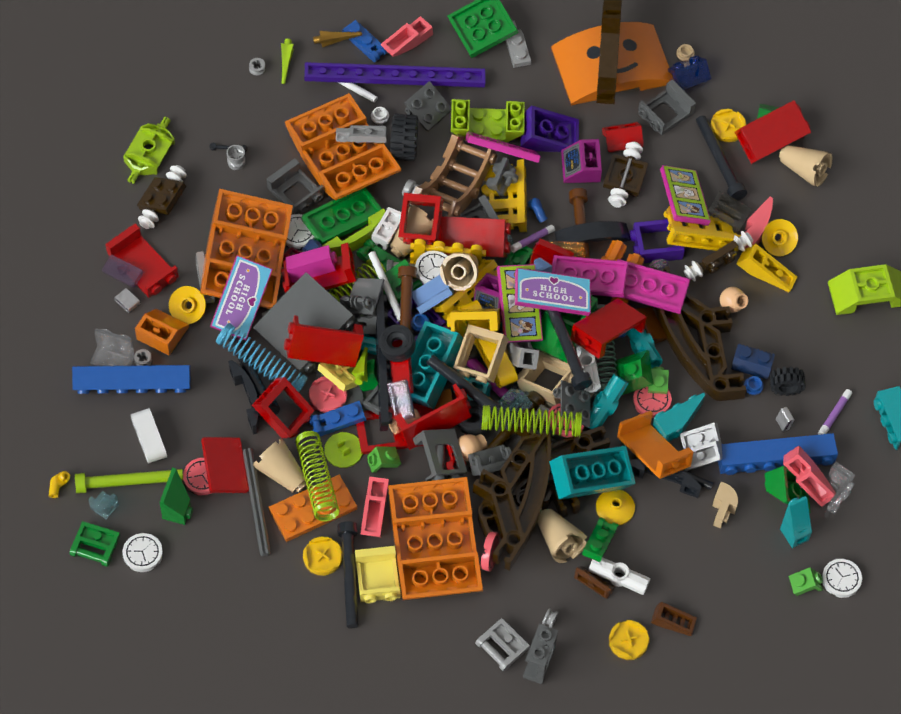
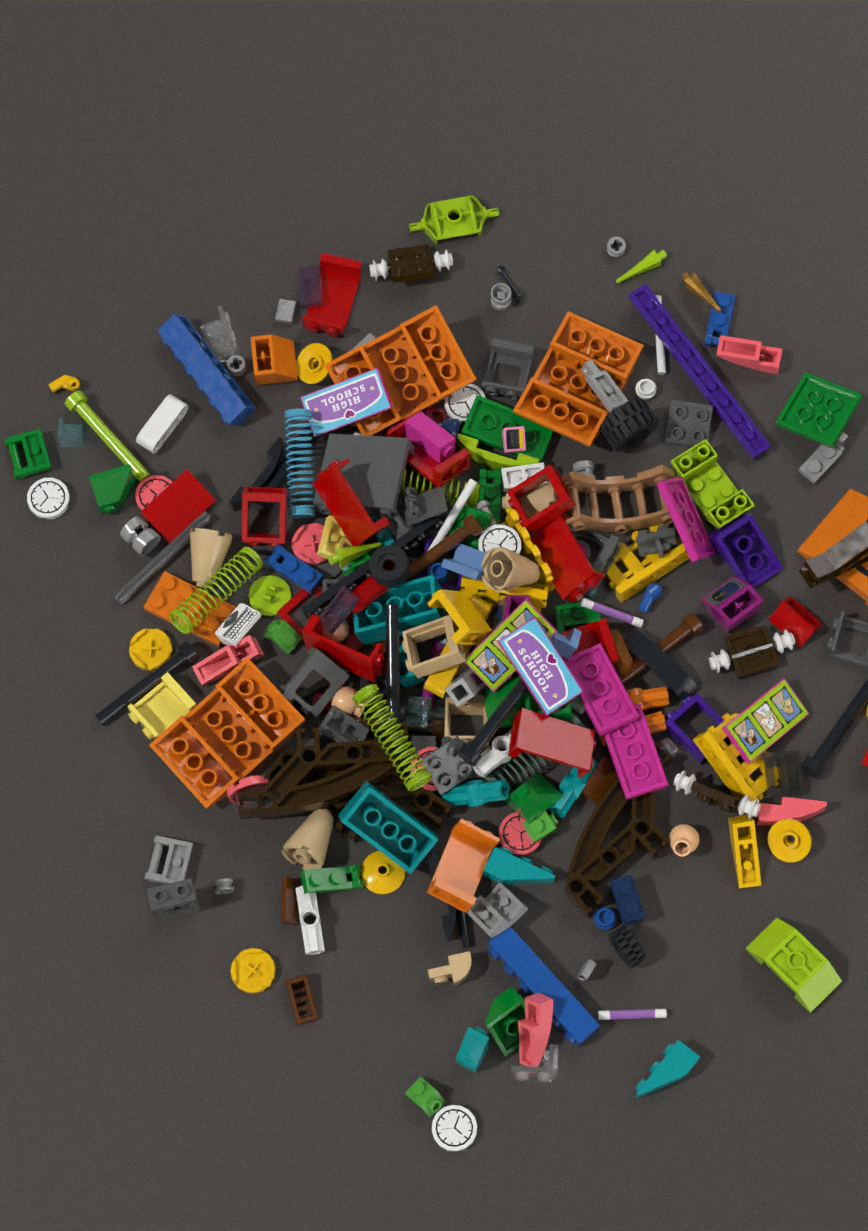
camera: 60 degrees right, 10 degrees up
none -> light grey wheel [120,516,161,556]
none -> slope [215,603,262,646]
none -> slope [502,426,526,453]

